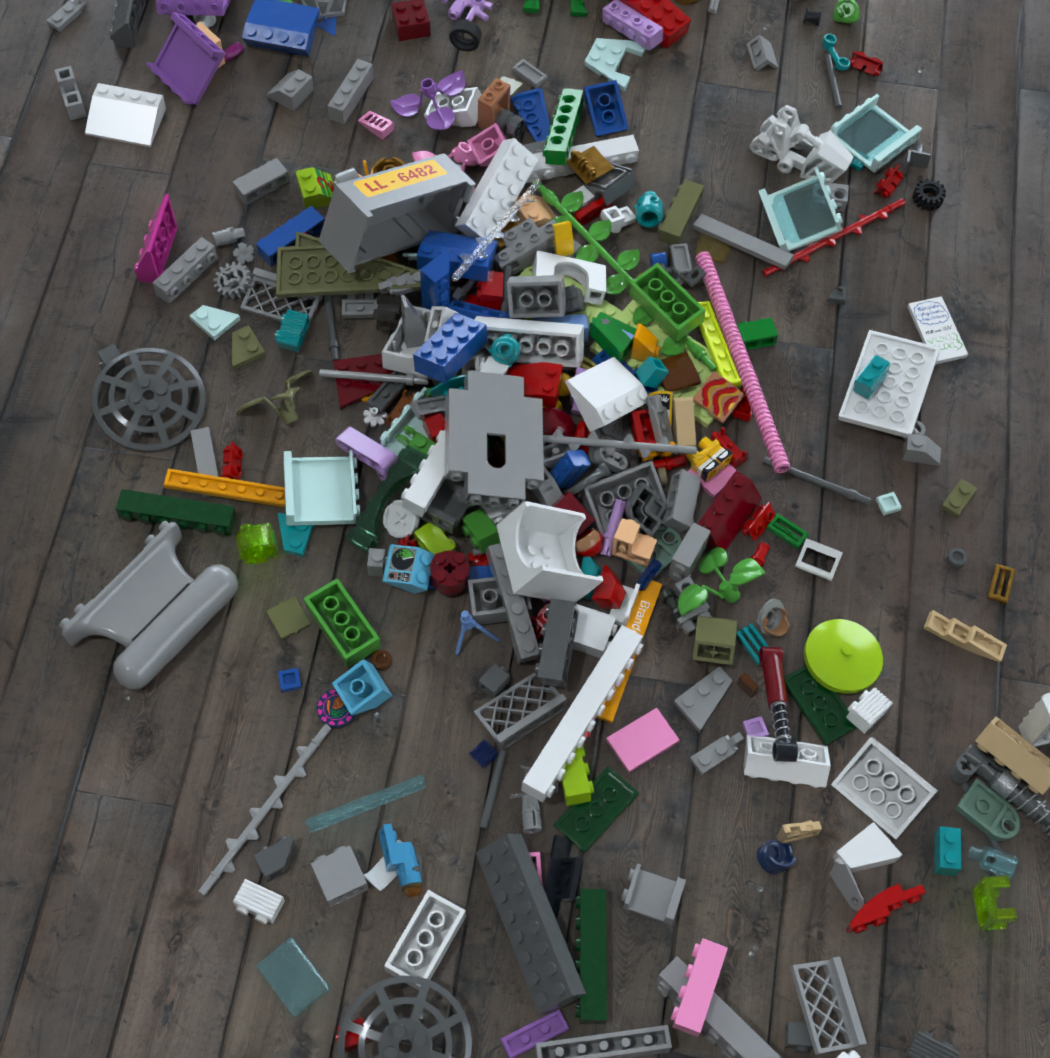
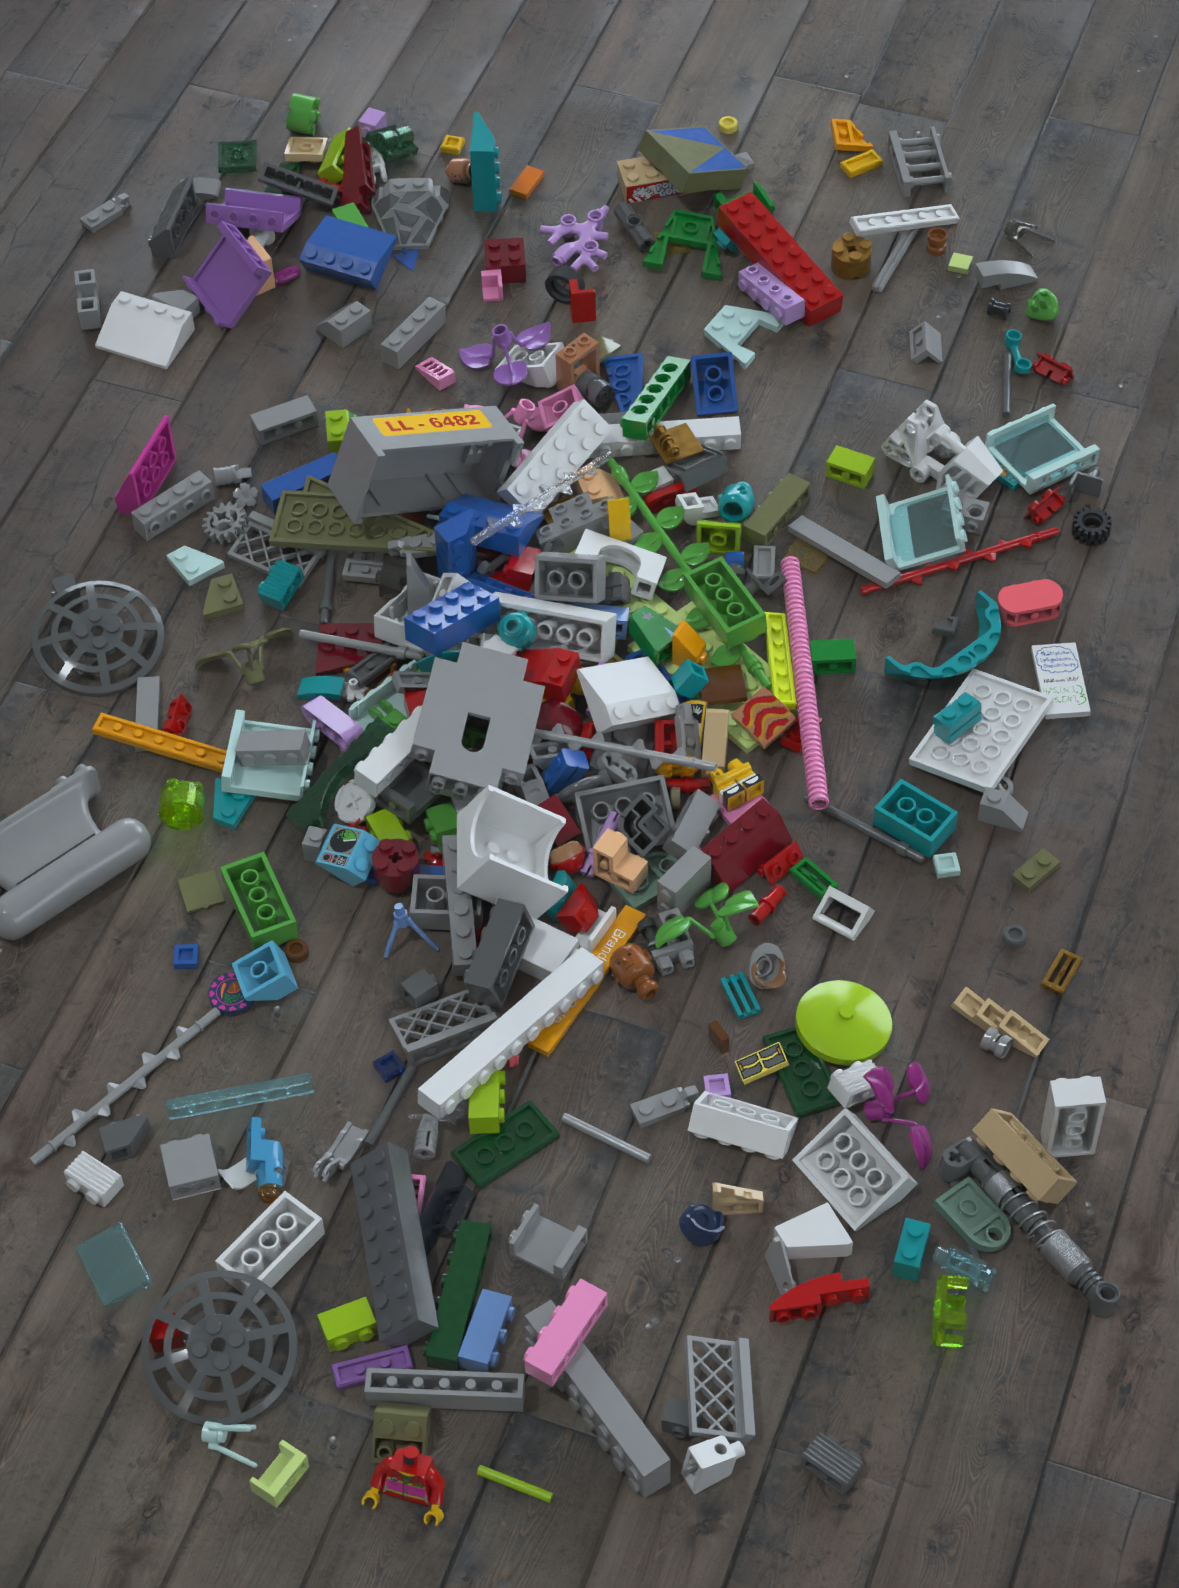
camera: 15 degrees right, 10 degrees down
dark green brick [115,489,236,536] -> none
light grey tile [512,59,548,89] -> none
bright pink tile [606,708,680,773] -> none
clear blue piece [635,559,662,591] -> none
light grey wing [674,666,732,733] -> none
olive slope [692,615,737,665] -> none
red hinge [710,427,748,468] -> none
piece [759,647,798,762] -> none
none -> light grey slope [152,290,200,318]
none -> light grey brick [235,730,311,767]
none -> teal slope [297,676,345,701]
none -> light grey arm [312,1121,369,1182]
none -> lime brick [317,1297,378,1352]
none -> medium blue brick [458,1289,516,1372]
none -> bright pink panel [481,269,503,302]
none -> light grey bar [561,1113,652,1164]
none -> red panel [569,279,596,323]
none -> dark orange piece [609,943,659,1000]
none -> lime slope [697,519,742,555]
none -> tile [735,1042,789,1085]
none -> lime brick [826,445,875,489]
none -> magenta plant [863,1062,933,1170]
none -> teal brick [873,779,958,858]
none -> teal windscreen [884,590,1001,680]
none -> light grey wheel [980,1027,1013,1059]
none -> coral brick [997,579,1063,627]

